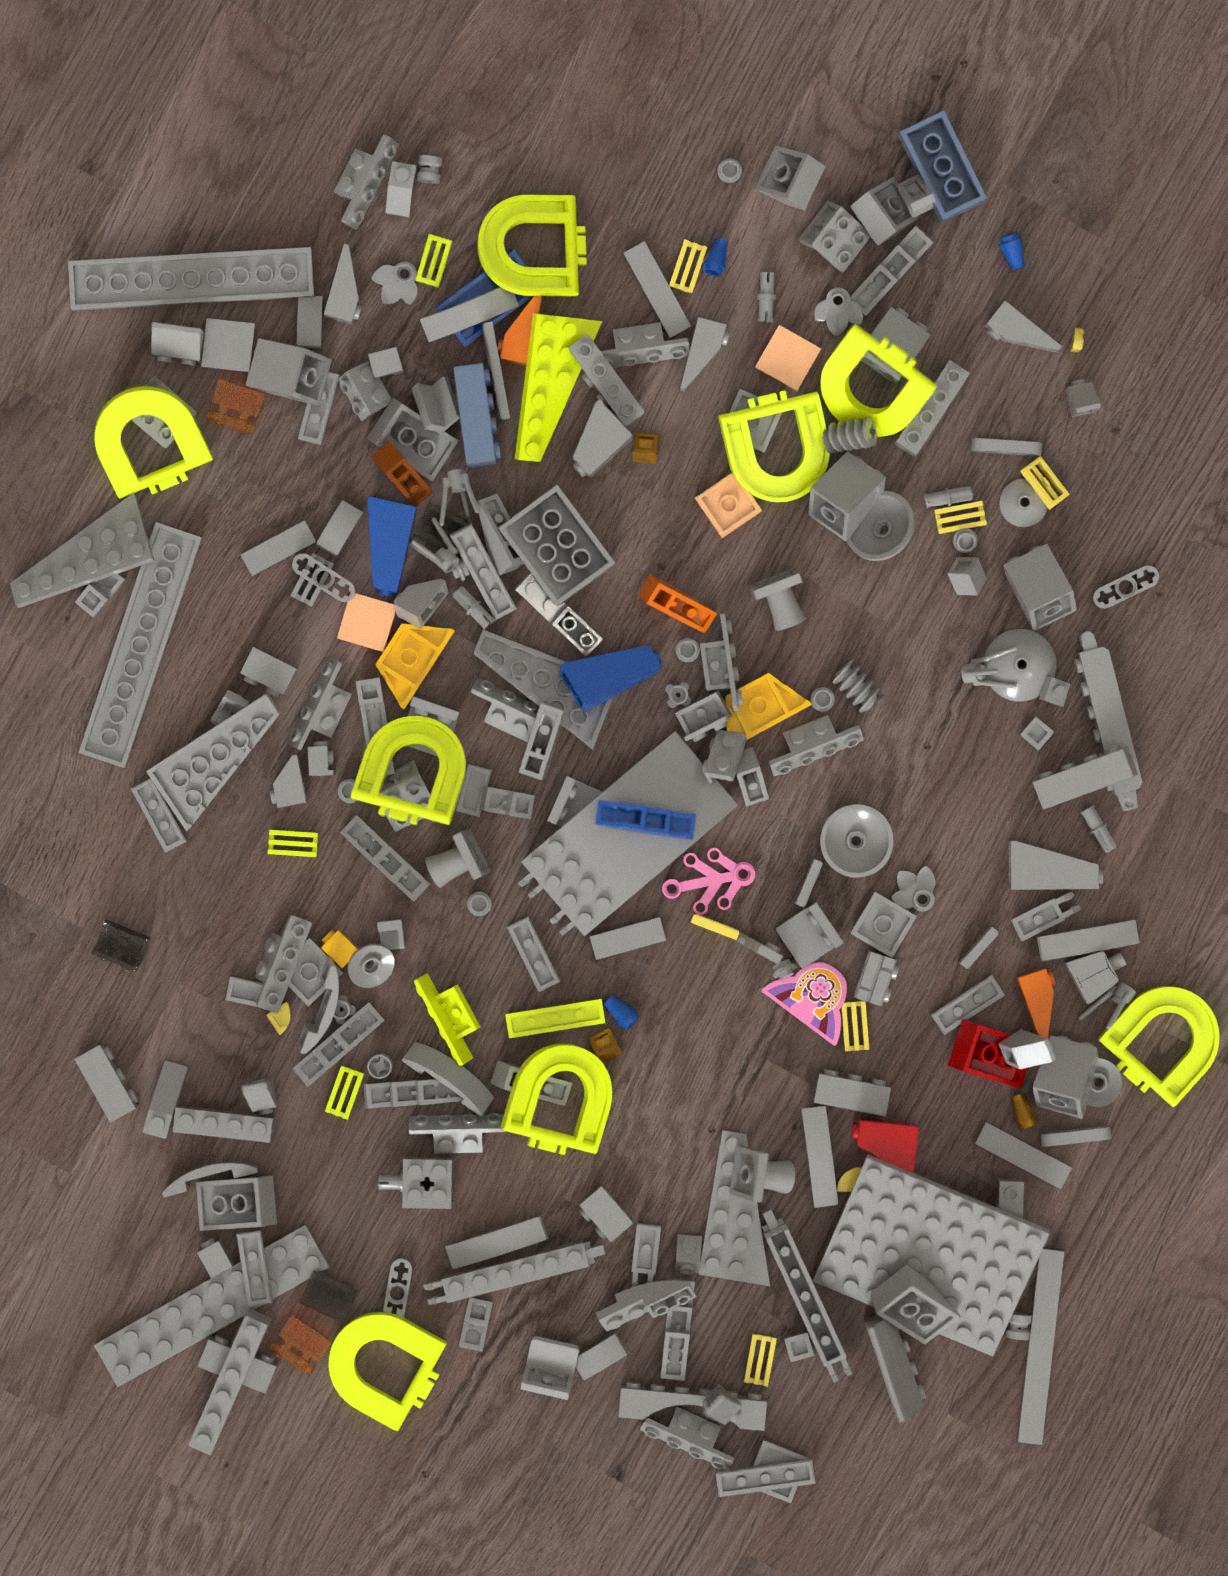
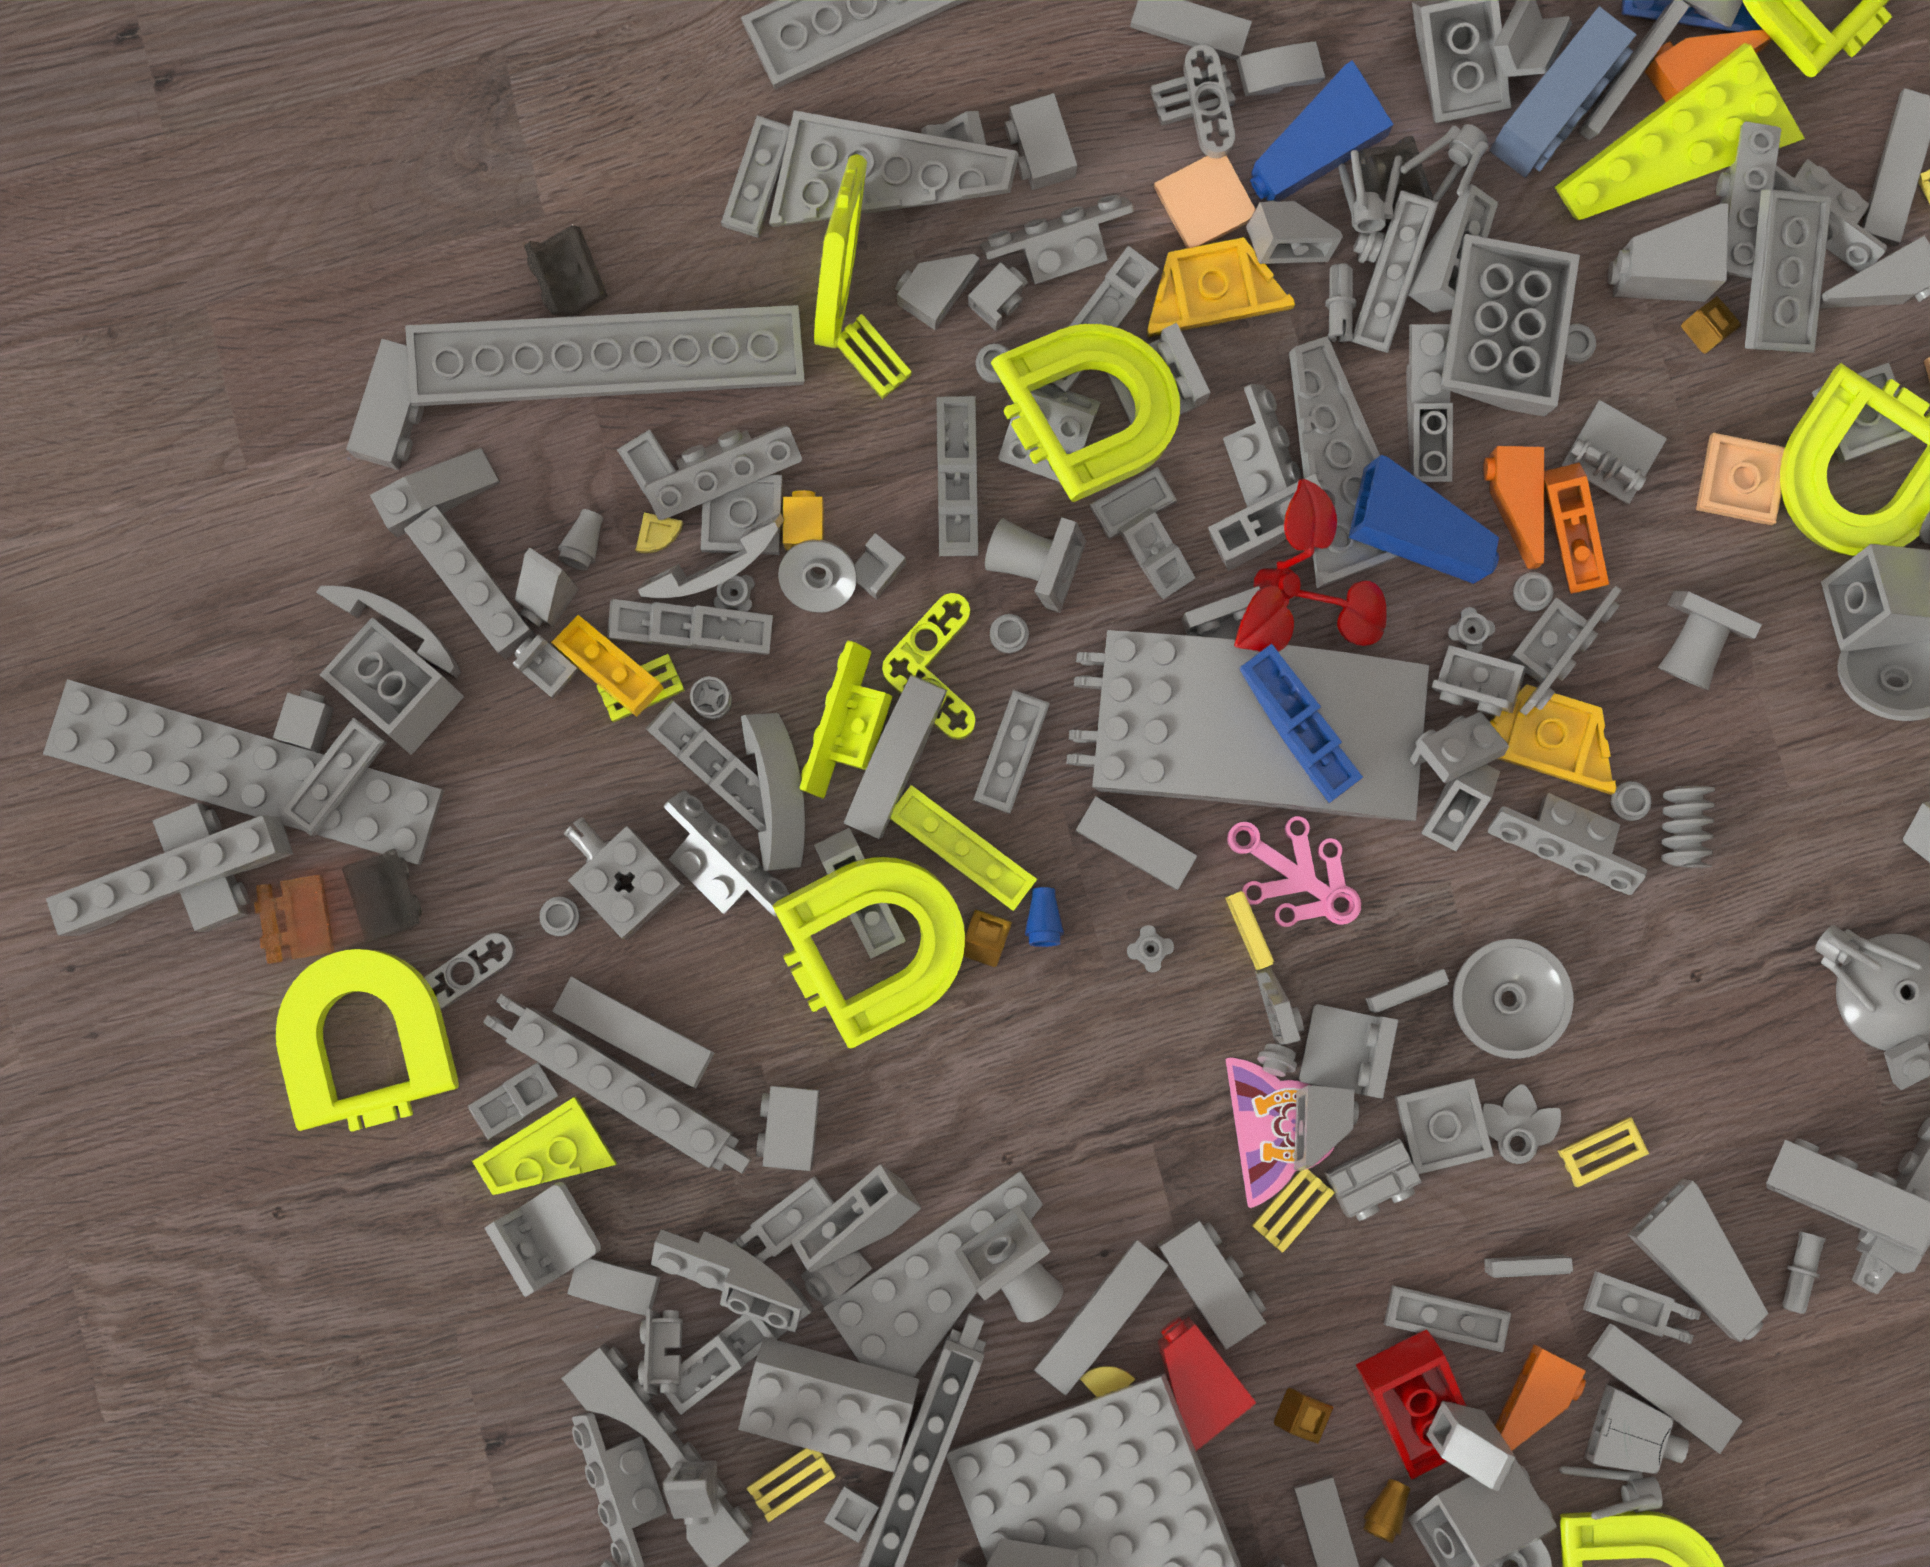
camera: 45 degrees right, 5 degrees down
dark orange slope [371,441,433,507] -> none
light grey plate [1020,716,1054,751] -> none
none -> light grey plate [405,305,804,406]
none -> neon yellow wing [472,1097,617,1195]
none -> light grey bracket [513,635,579,699]
none -> light grey plate [539,897,580,936]
none -> yellow plate [551,615,664,717]
none -> light grey cone [558,509,604,570]
none -> light grey hinge [638,1309,683,1395]
none -> light grey brick [738,1337,919,1473]
none -> light grey slope [790,1164,921,1273]
none -> neon yellow piece [814,154,867,348]
none -> light grey slope [844,675,948,839]
none -> neon yellow beam [882,593,975,740]
none -> light grey plate [1127,925,1174,973]
none -> red plant [1234,479,1387,652]
none -> pearl gold slope [1274,1388,1334,1444]
none -> light grey slope [1294,1085,1359,1171]
none -> orange slope [1483,446,1544,570]
none -> light yellow tile [1558,1117,1649,1187]
none -> light grey hinge [1561,400,1667,505]
none -> light grey tile [1564,324,1596,365]
none -> light grey tile [1745,189,1832,353]

